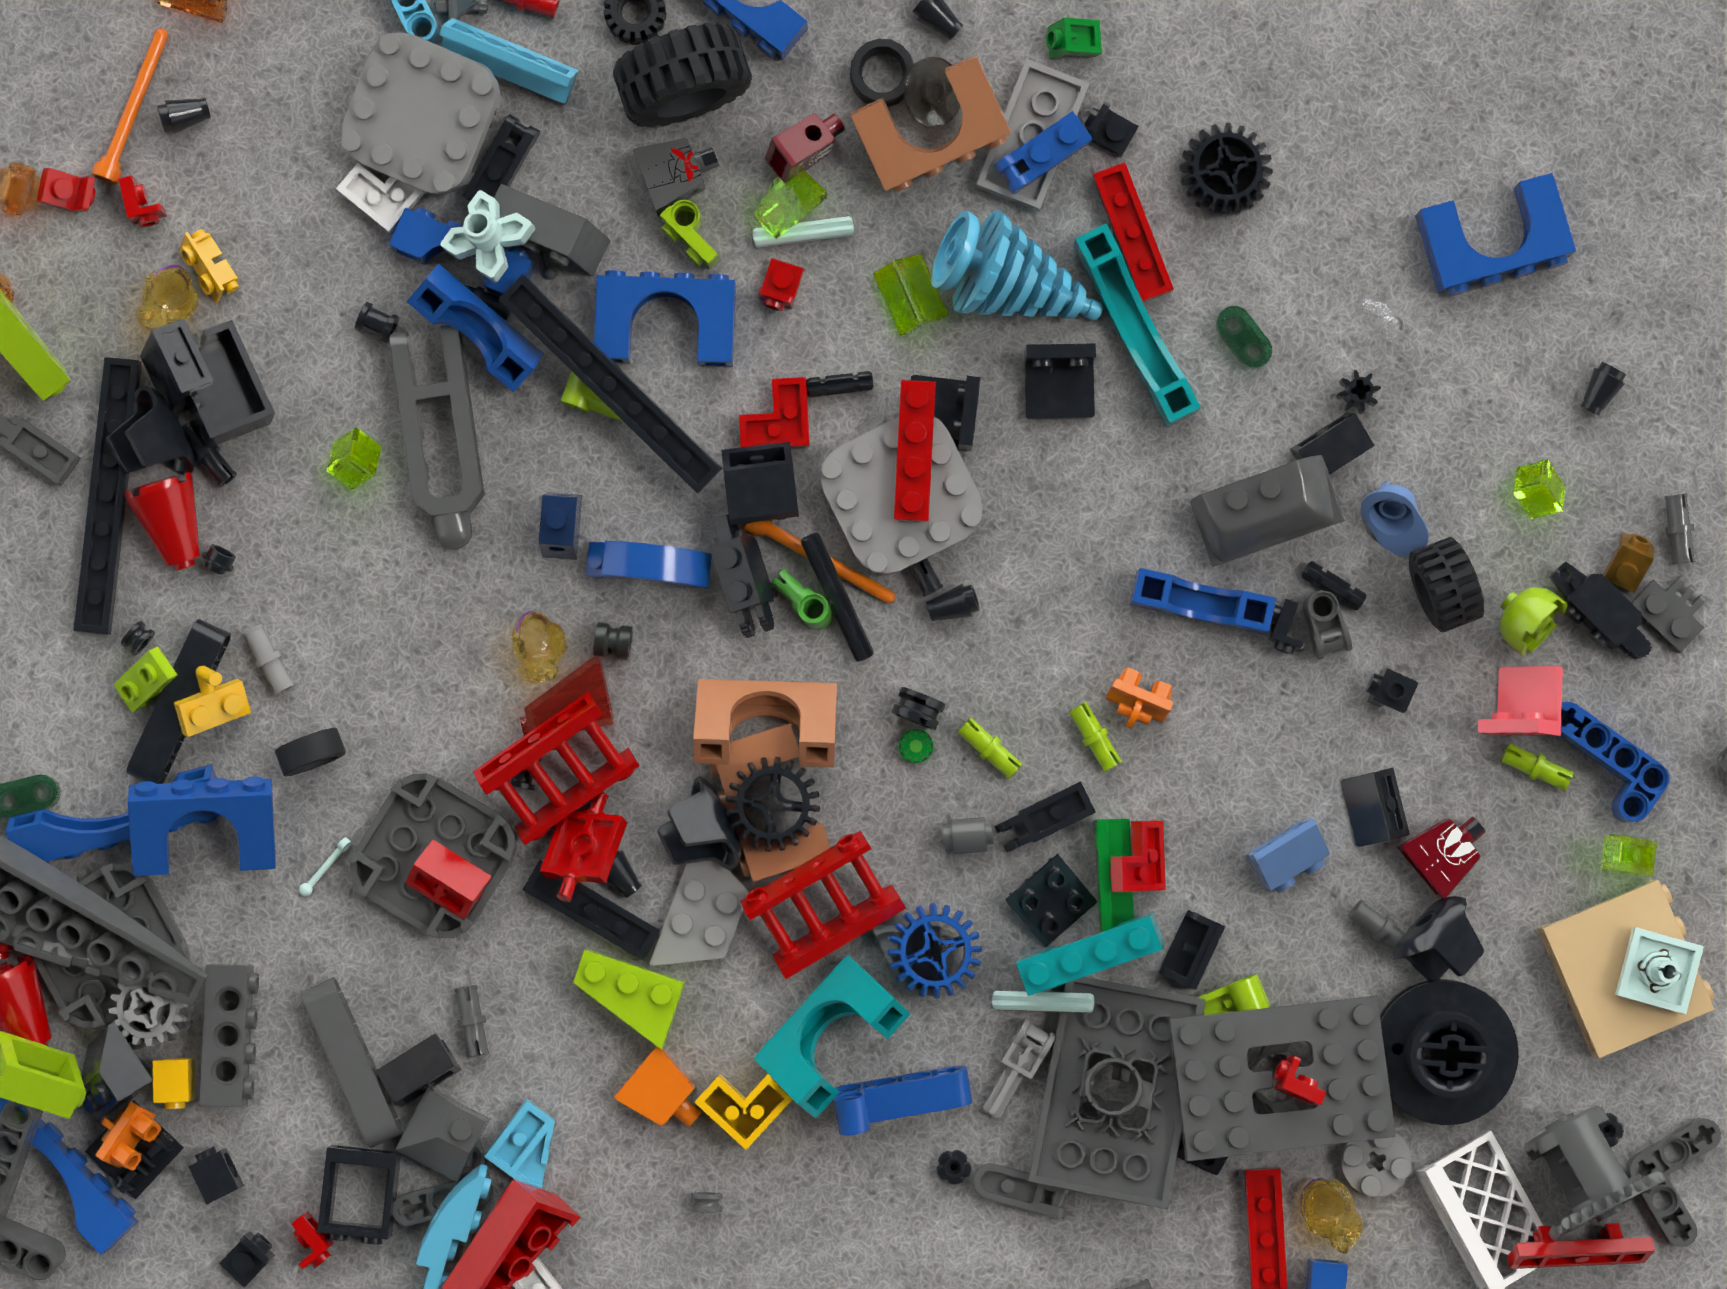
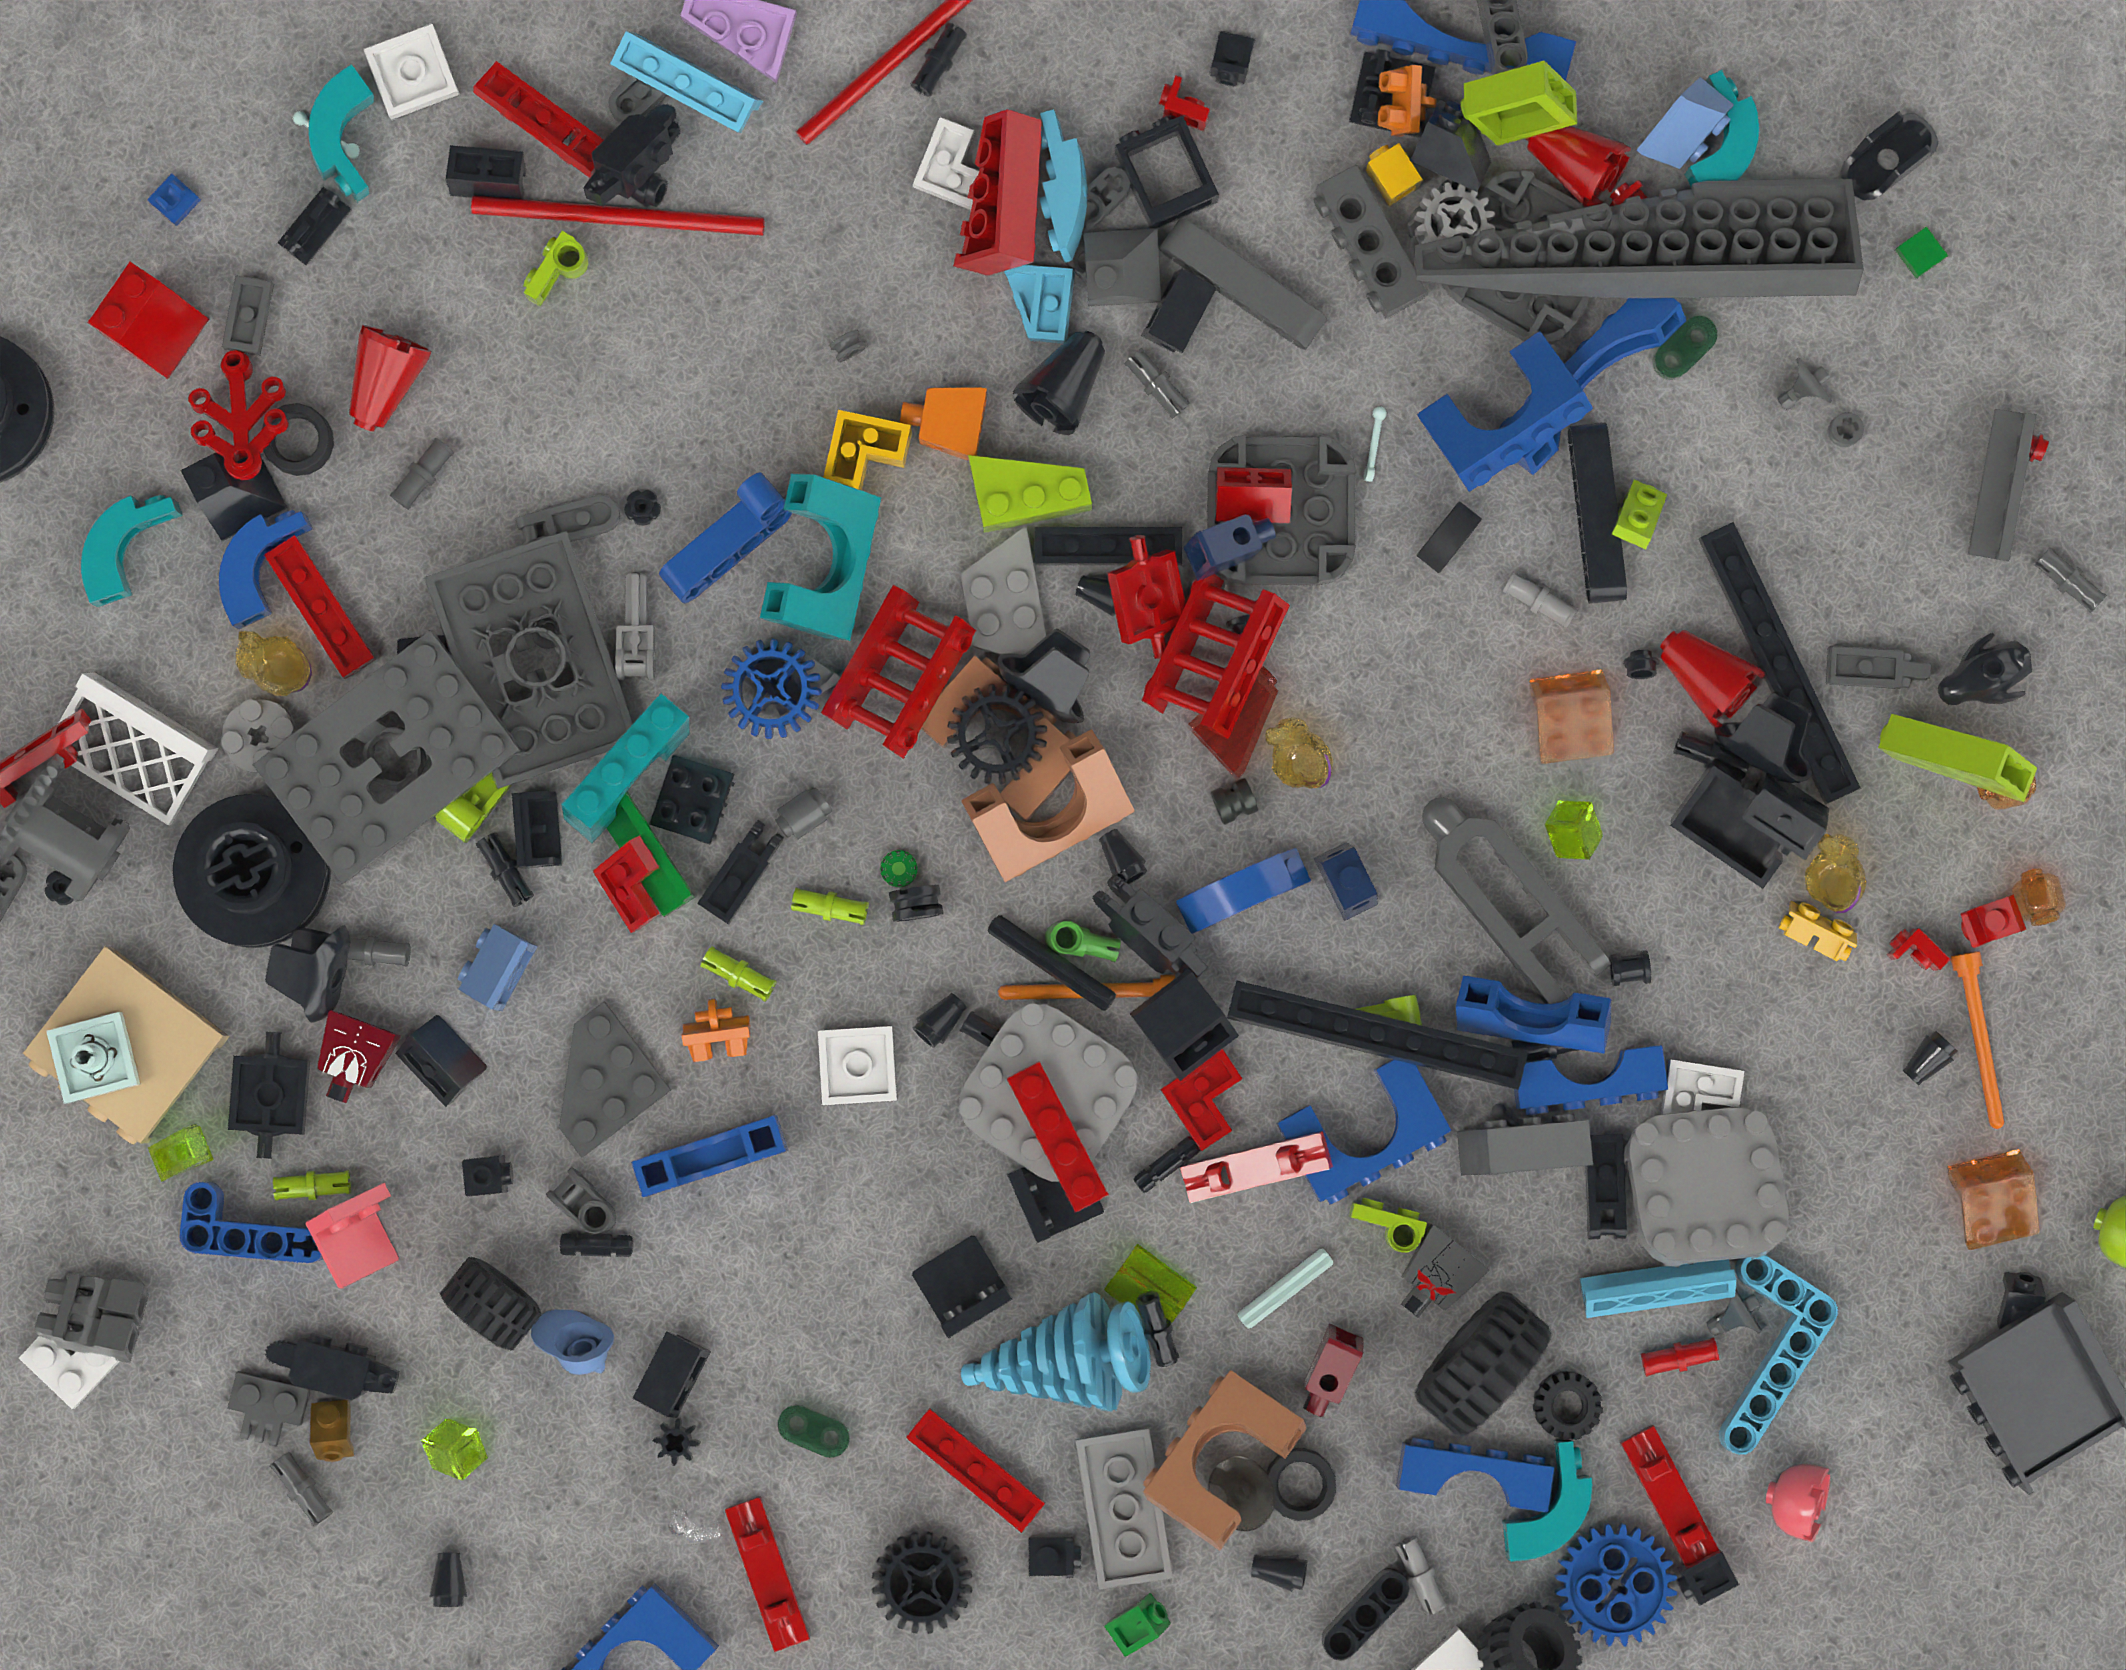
camera: 150 degrees right, 0 degrees up
black bush [121,621,155,655] -> none
yellow plate [174,666,251,737] -> none
black brick [188,1146,244,1205] -> none
light aqua plant [441,190,535,282] -> none
clear neon green slope [753,170,827,239] -> none
red bracket [758,258,804,311] -> none
light aqua axle [992,991,1094,1012] -> none
blue plate [994,111,1092,194] -> none
teal arch [1073,223,1201,428] -> none
dark grey windscreen [1190,455,1345,567] -> none
black bracket [1267,599,1306,655] -> none
red bracket [1274,1055,1326,1106] -> none
lime cylinder [1500,587,1568,657] -> none
none -> black plate [228,1031,310,1159]
none -> black pin [476,832,534,907]
none -> dark grey plate [559,1002,671,1158]
none -> red hinge [725,1496,810,1652]
none -> white plate [818,1026,897,1105]
none -> black cone [1013,331,1105,435]
none -> black cone [1099,829,1147,884]
none -> black pin [1136,1291,1179,1367]
none -> hinge [1180,1131,1333,1203]
none -> dark blue torso [1183,514,1276,581]
none -> clear orange bracket [1529,670,1614,764]

